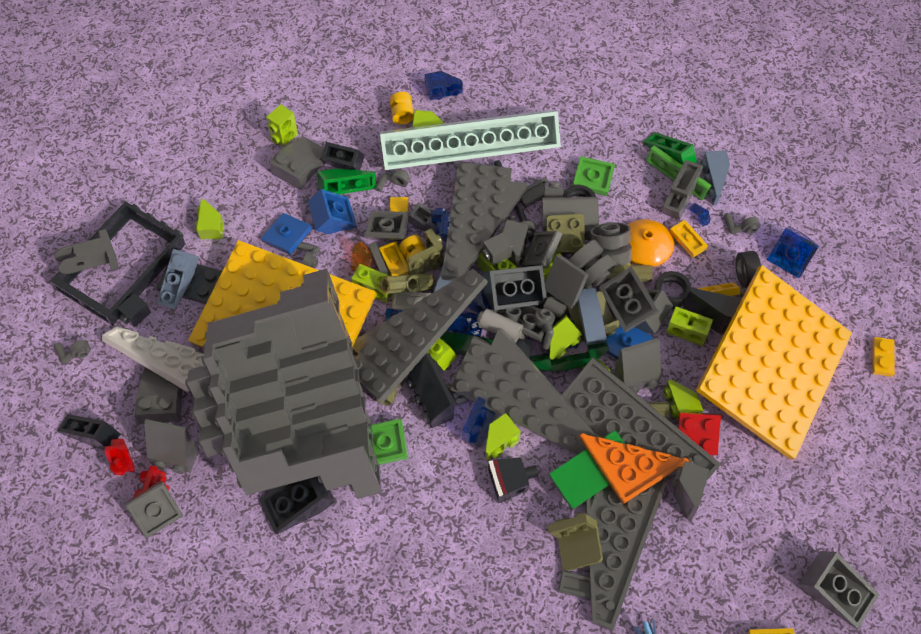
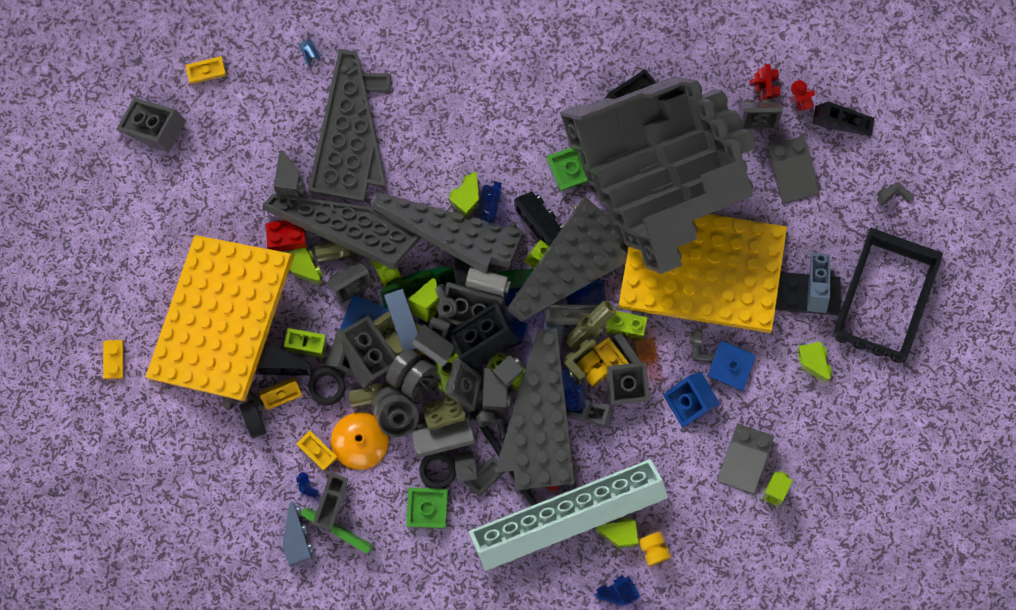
camera: 170 degrees right, 15 degrees up
dark grey piece [54,229,119,274] -> none
white wing [102,327,204,392] -> none
black brick [117,293,151,327] -> none
dark grey plate [124,481,183,539] -> none
green slope [317,169,376,195] -> none
black brick [321,142,365,170] -> none
dark grey plate [375,170,410,192] -> none
yellow tile [390,197,409,212] -> none
black torso [487,458,538,504] -> none
green tile [548,430,625,510] -> none
olive bracket [548,513,603,571] -> none
orange tile [579,433,689,504] -> none
green slope [643,132,697,165] -> none
dark grey plate [724,213,761,234] -> none
clear blue slope [767,226,819,278] -> none

